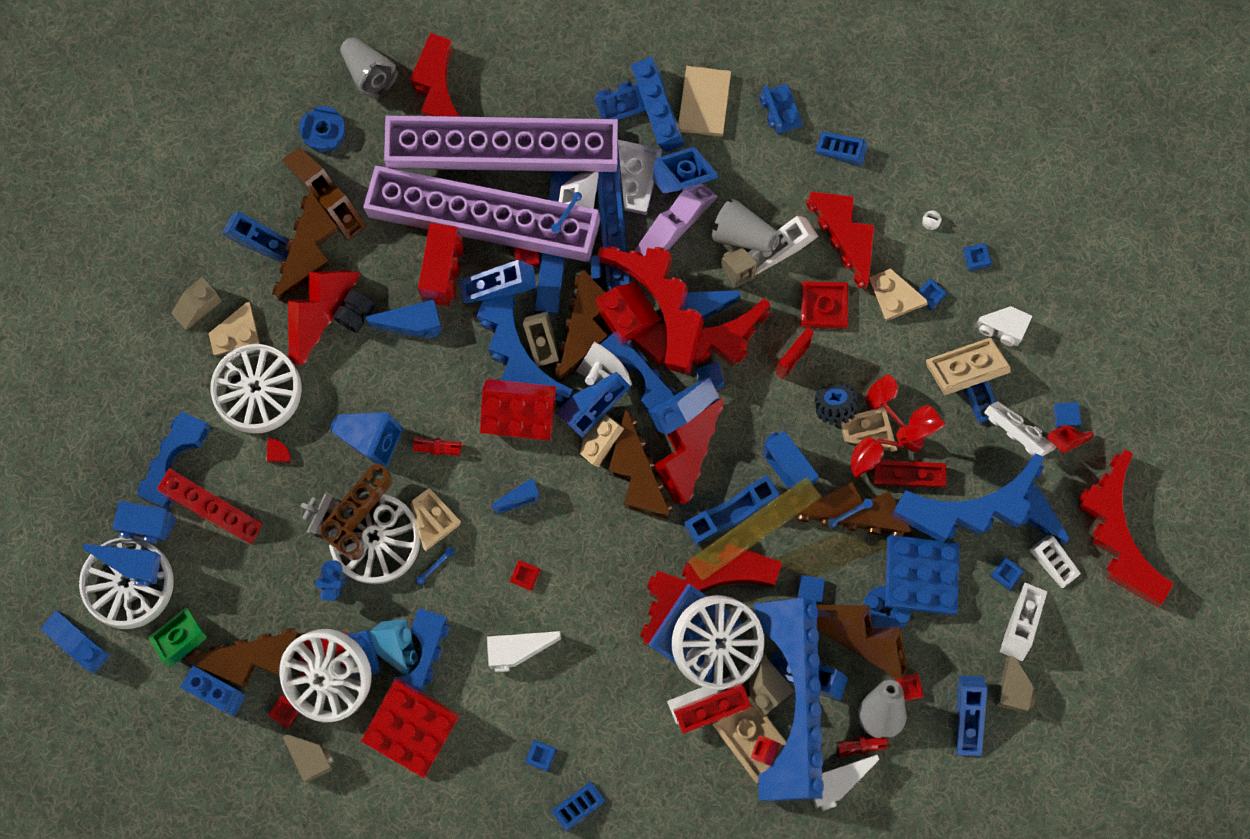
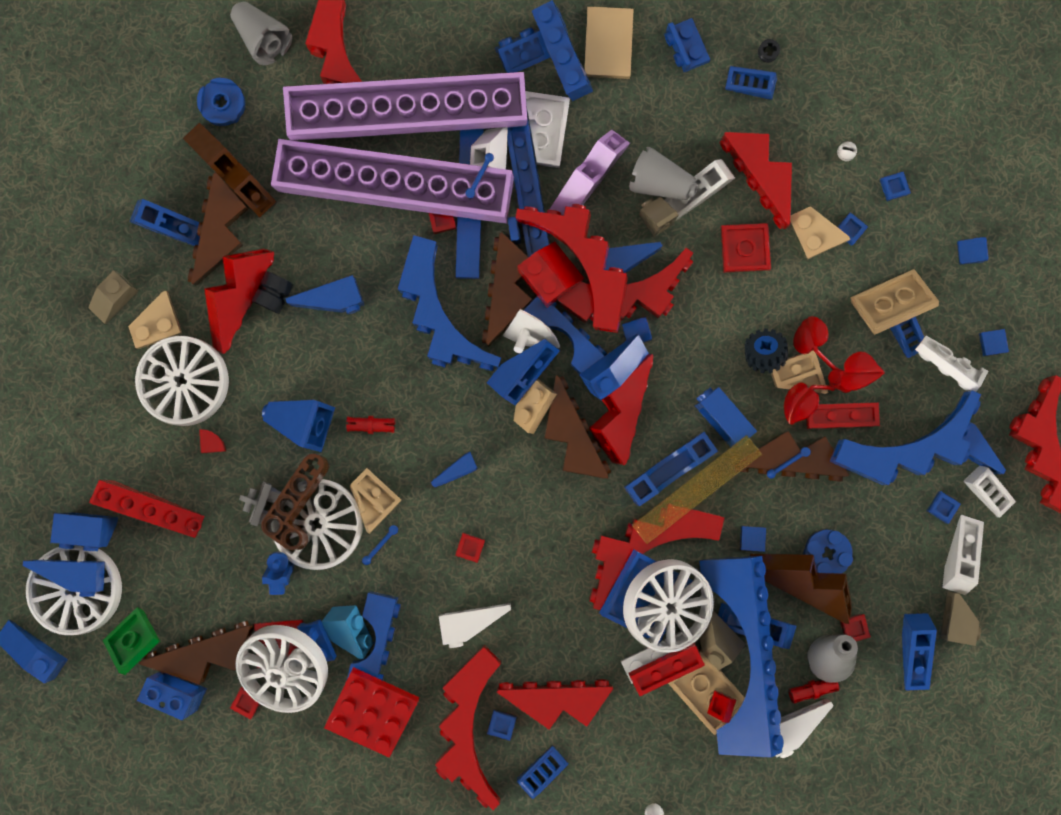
camera: 10 degrees left, 10 degrees up
blue arch [137,411,211,510] -> none
dark tan slope [283,735,335,783] -> none
red brick [418,223,464,306] -> none
blue slope [460,260,536,303] -> none
red brick [480,379,557,441] -> none
dark tan slope [523,311,559,367] -> none
blue slope [652,147,718,193] -> none
red tile [776,327,814,379] -> none
blue plate [885,535,959,615] -> none
white slope [975,306,1032,346] -> none
red tile [1047,425,1094,453] -> none
none -> red arch [435,644,501,810]
none -> red slope [497,679,613,730]
none -> black bush [758,39,780,63]
none -> blue slope [957,237,989,265]

